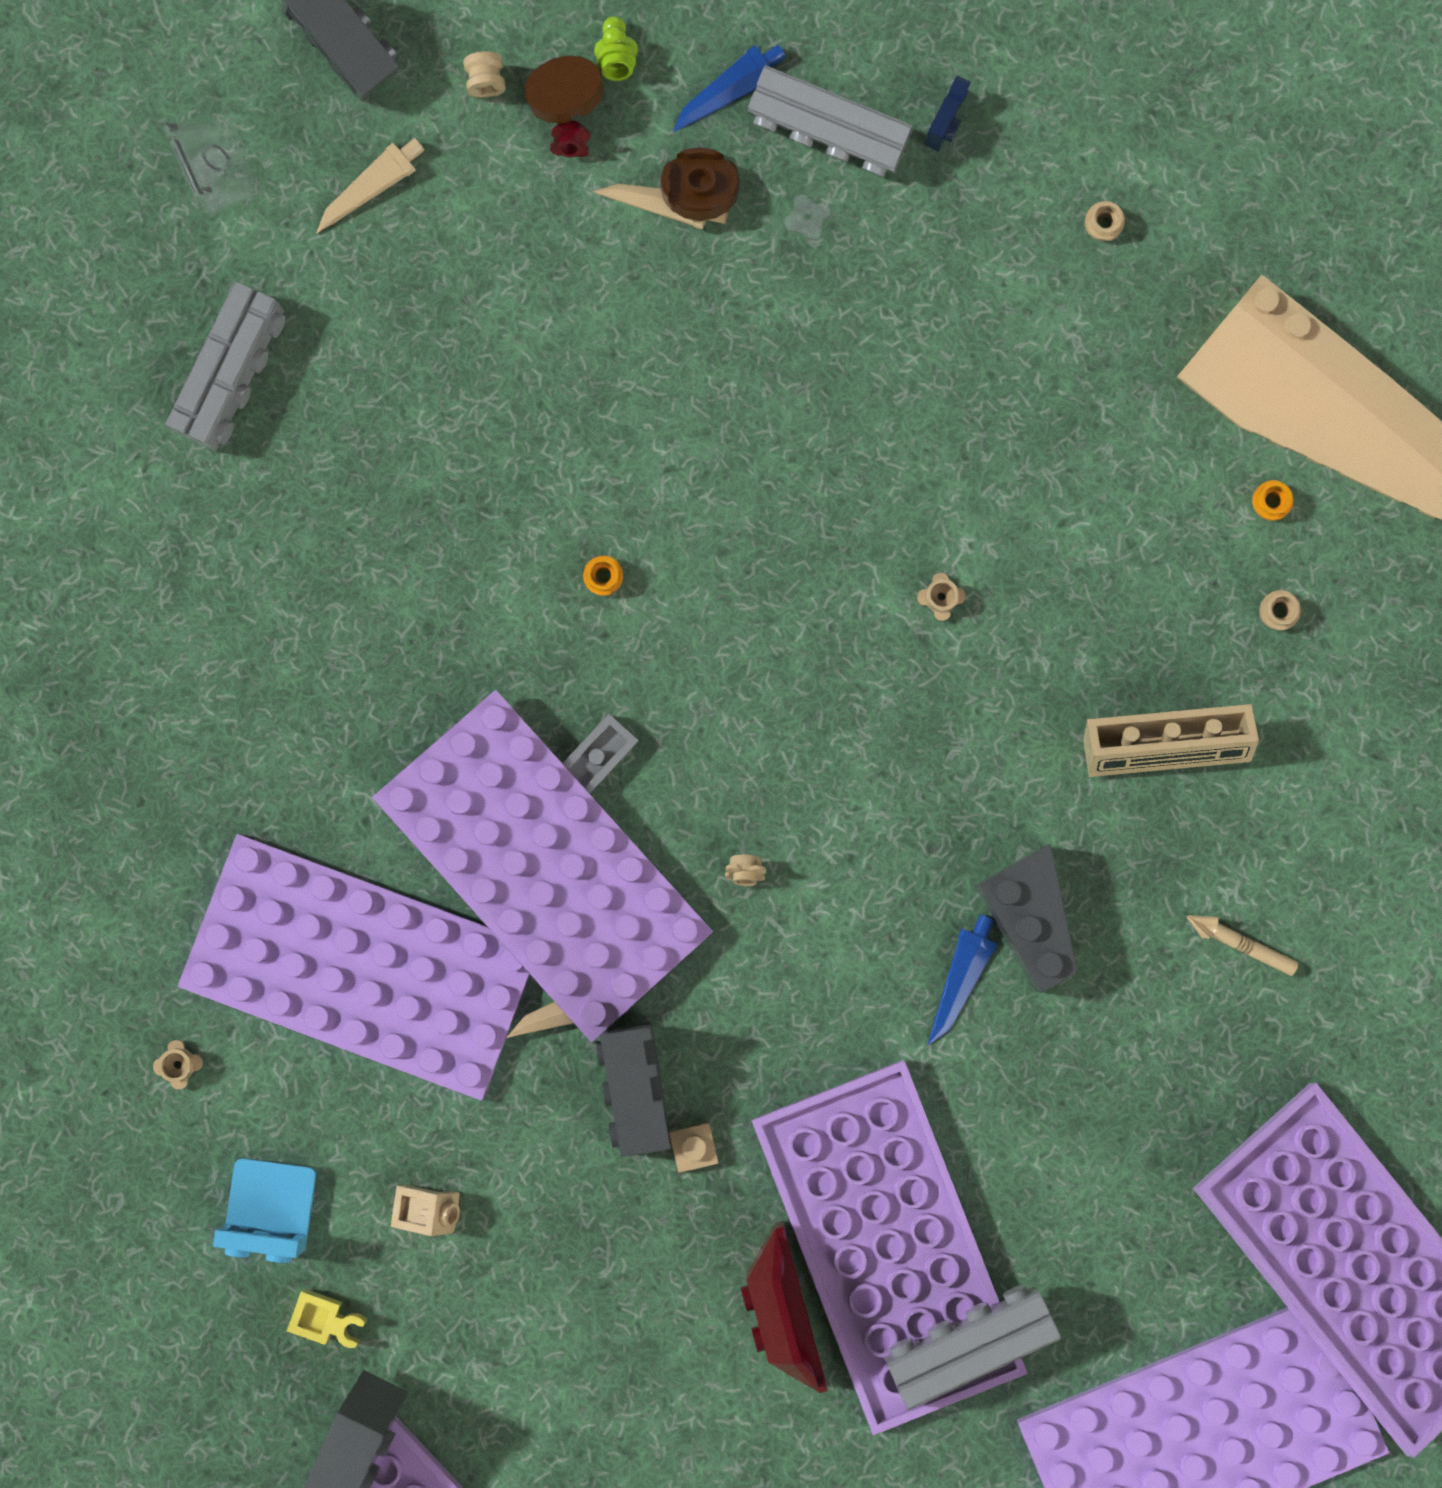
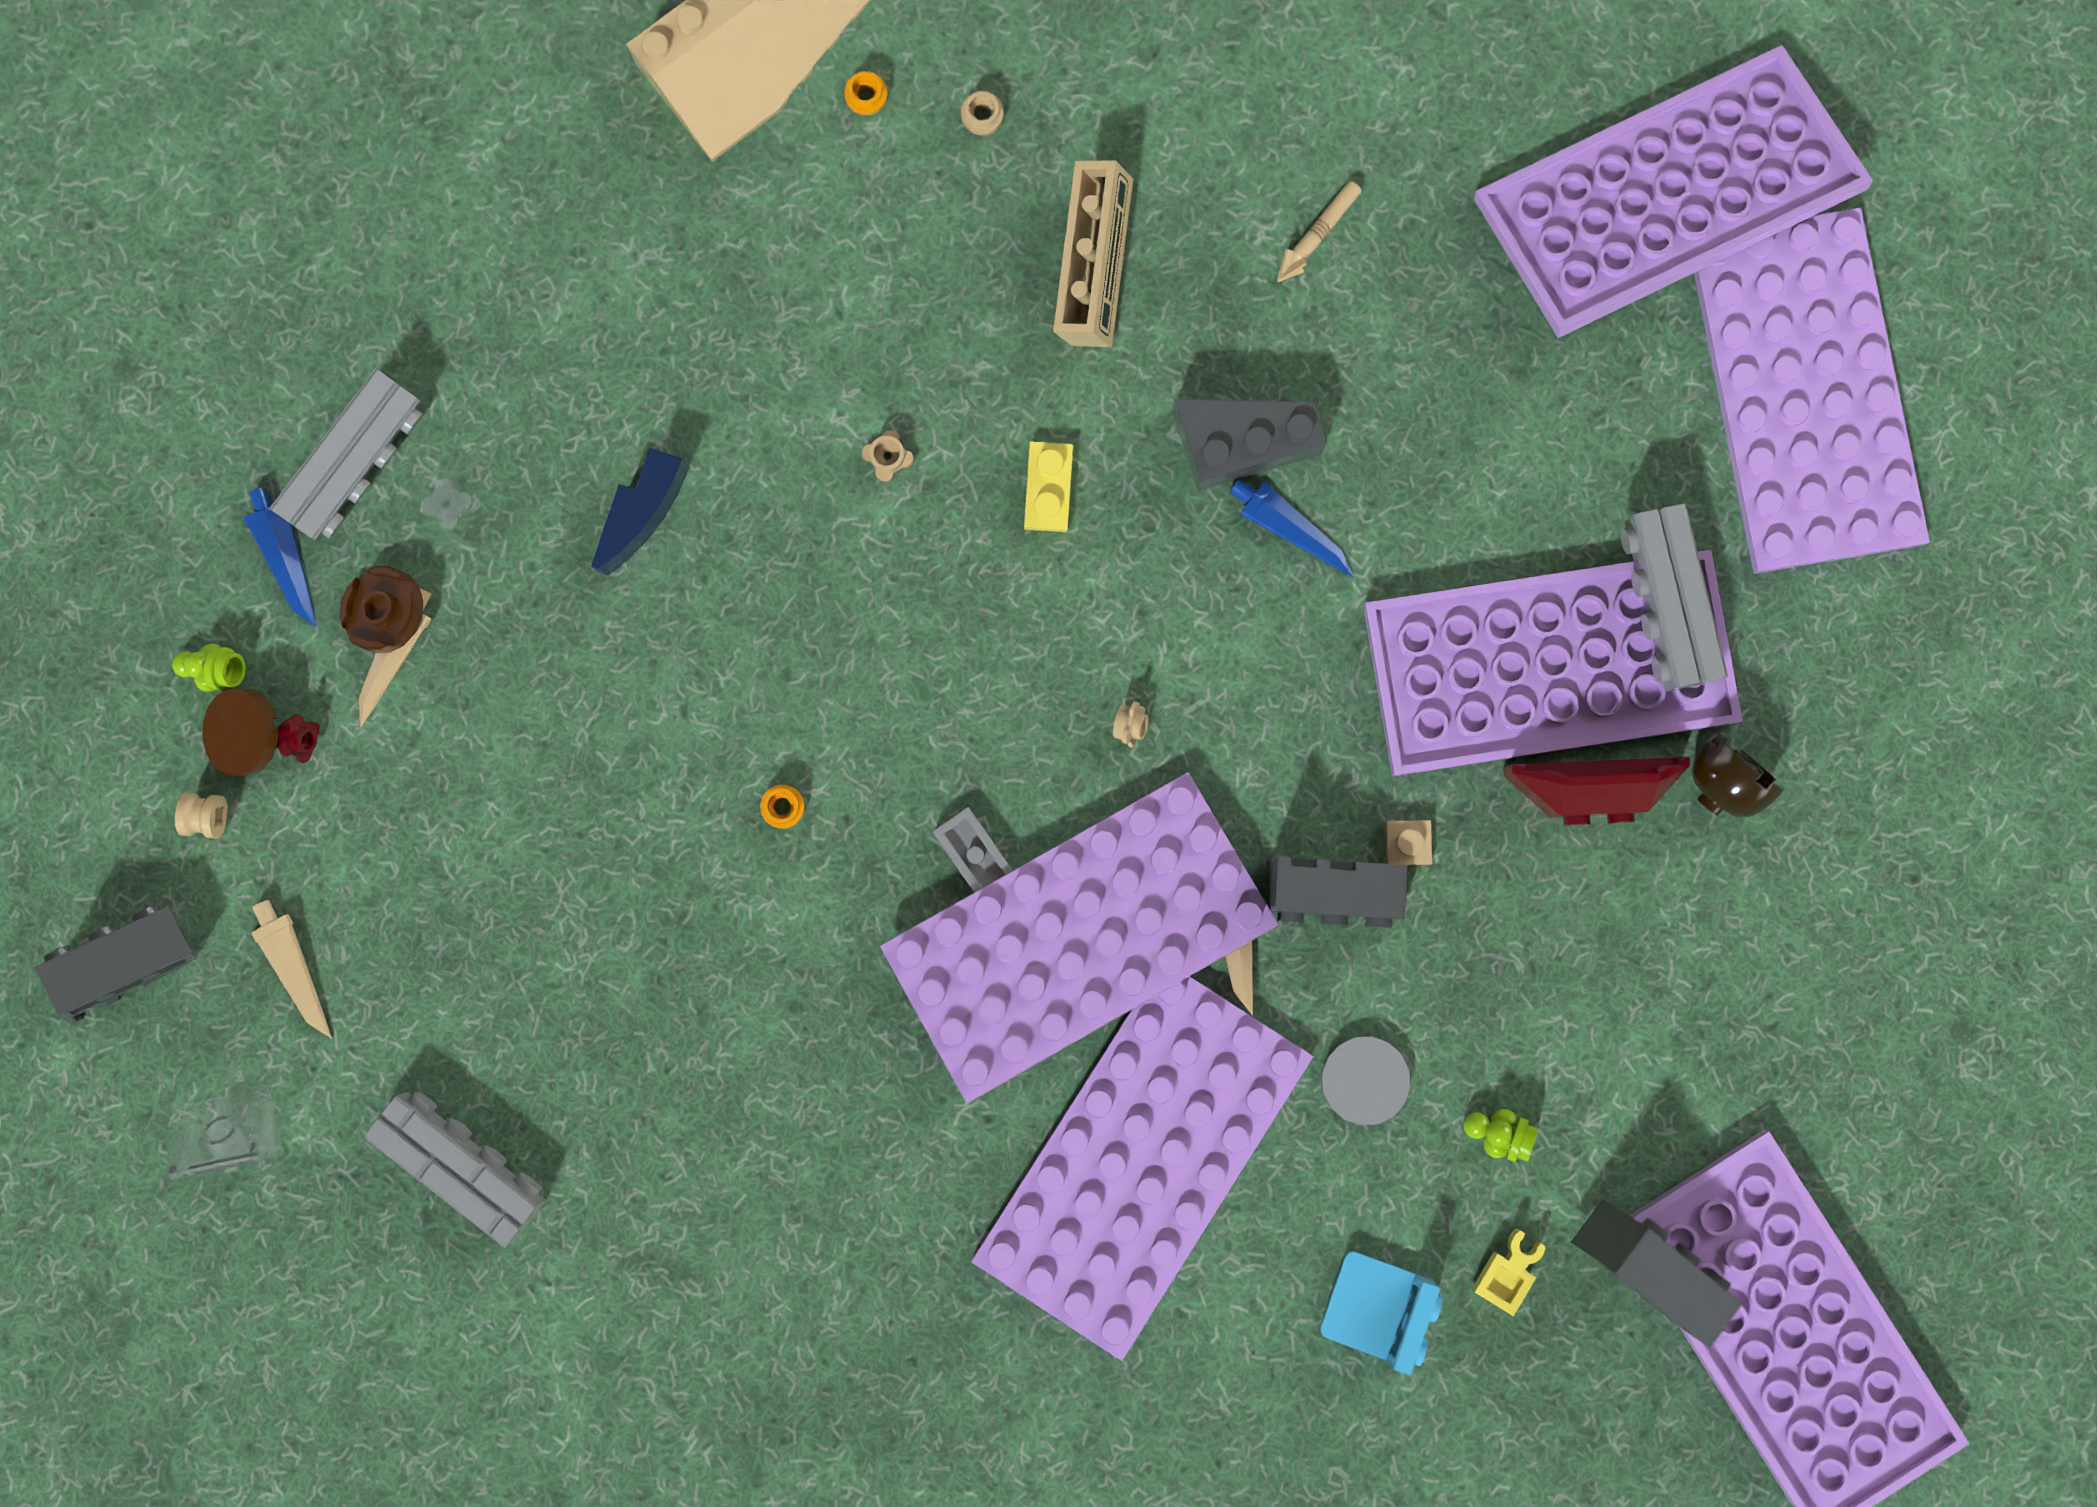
camera: 75 degrees left, 0 degrees up
tan plate [153,1040,203,1089] -> none
tan bracket [391,1184,460,1236] -> none
dark blue plate [925,76,971,152] -> none
tan plate [1085,201,1125,242] -> none
none -> dark blue slope [591,448,689,576]
none -> light yellow plate [1024,441,1073,532]
none -> light grey tile [1320,1036,1410,1125]
none -> lime piece [1463,1109,1539,1162]
none -> dark brown cylinder [1692,732,1785,817]

